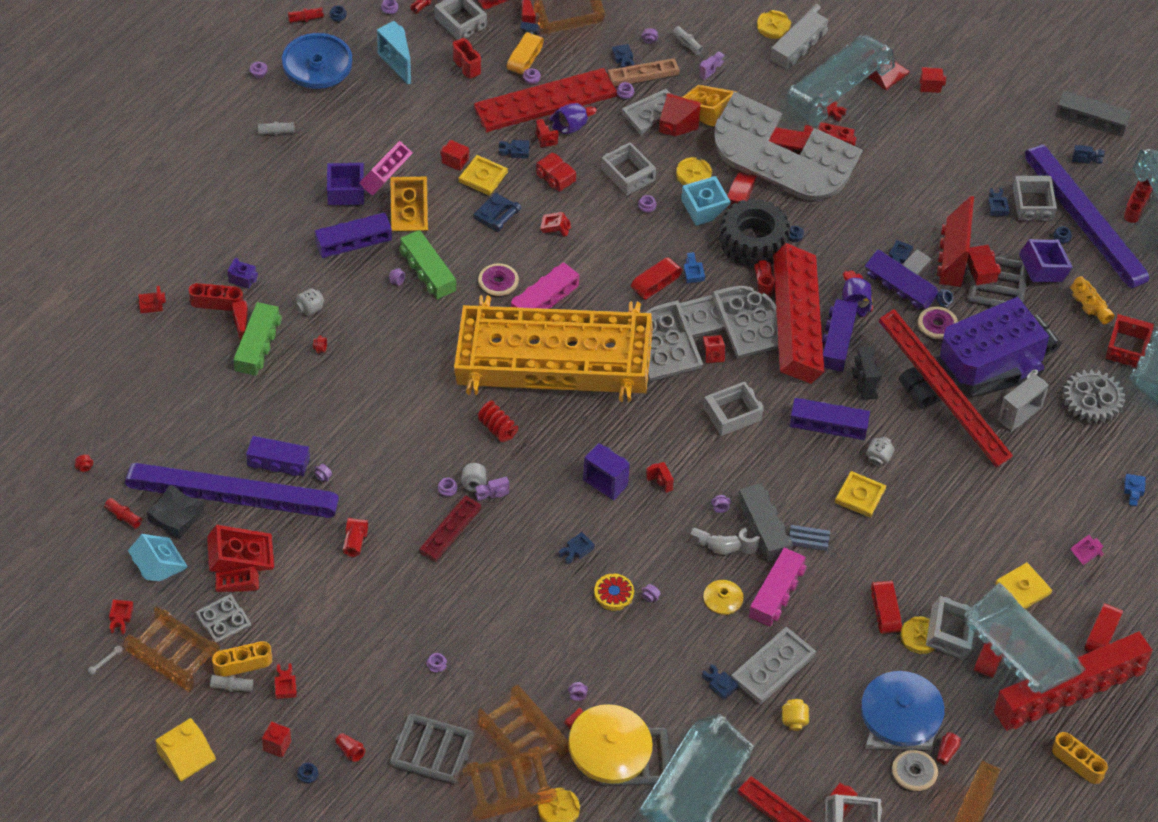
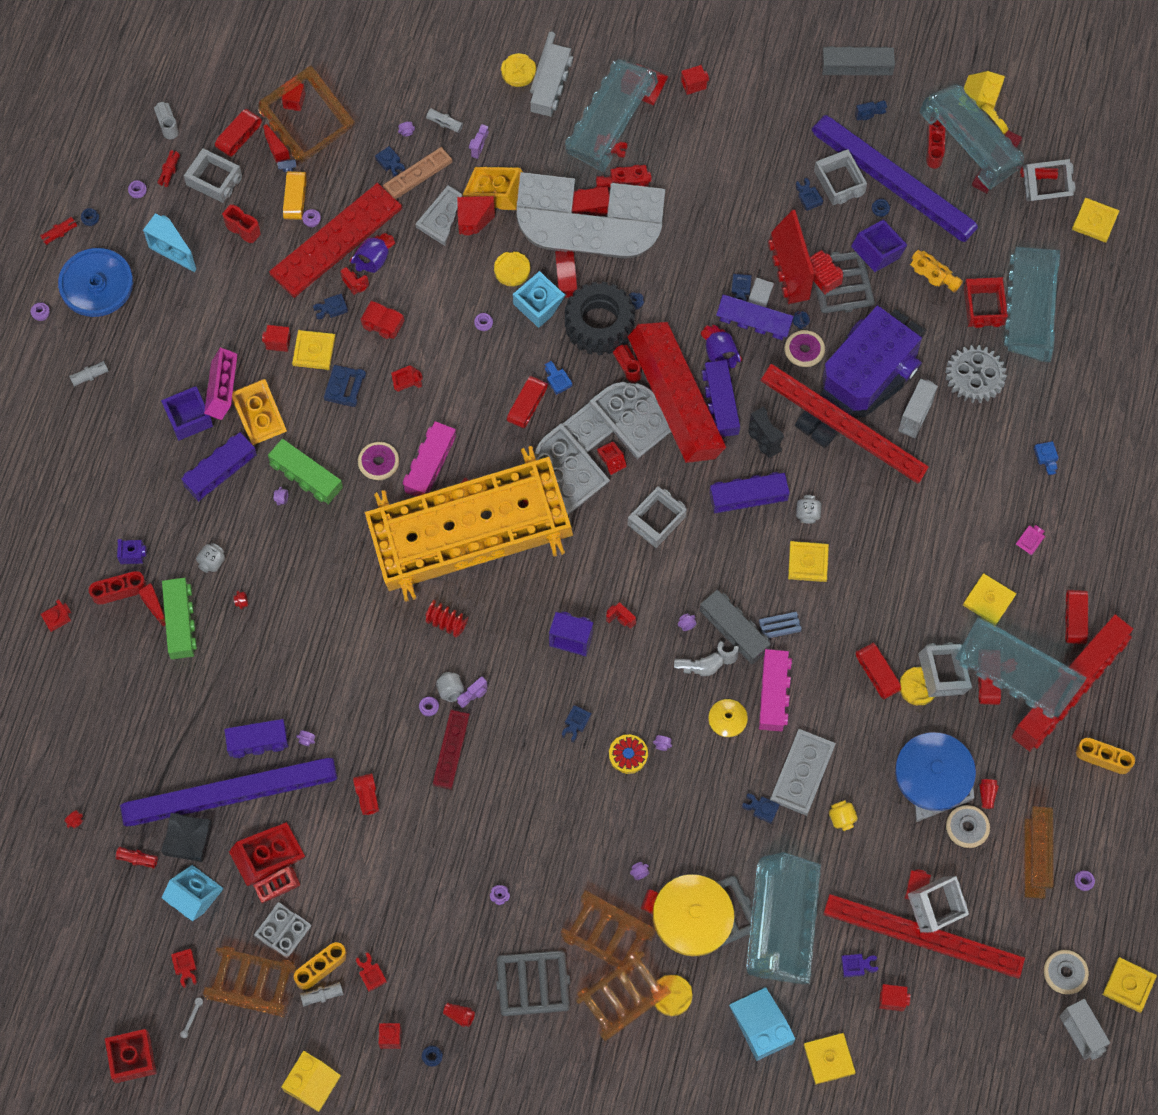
camera: 20 degrees left, 15 degrees up
light grey window [601,142,656,196] -> none
medium lavender plate [617,82,634,99] -> none
none -> red brick [105,1029,156,1084]

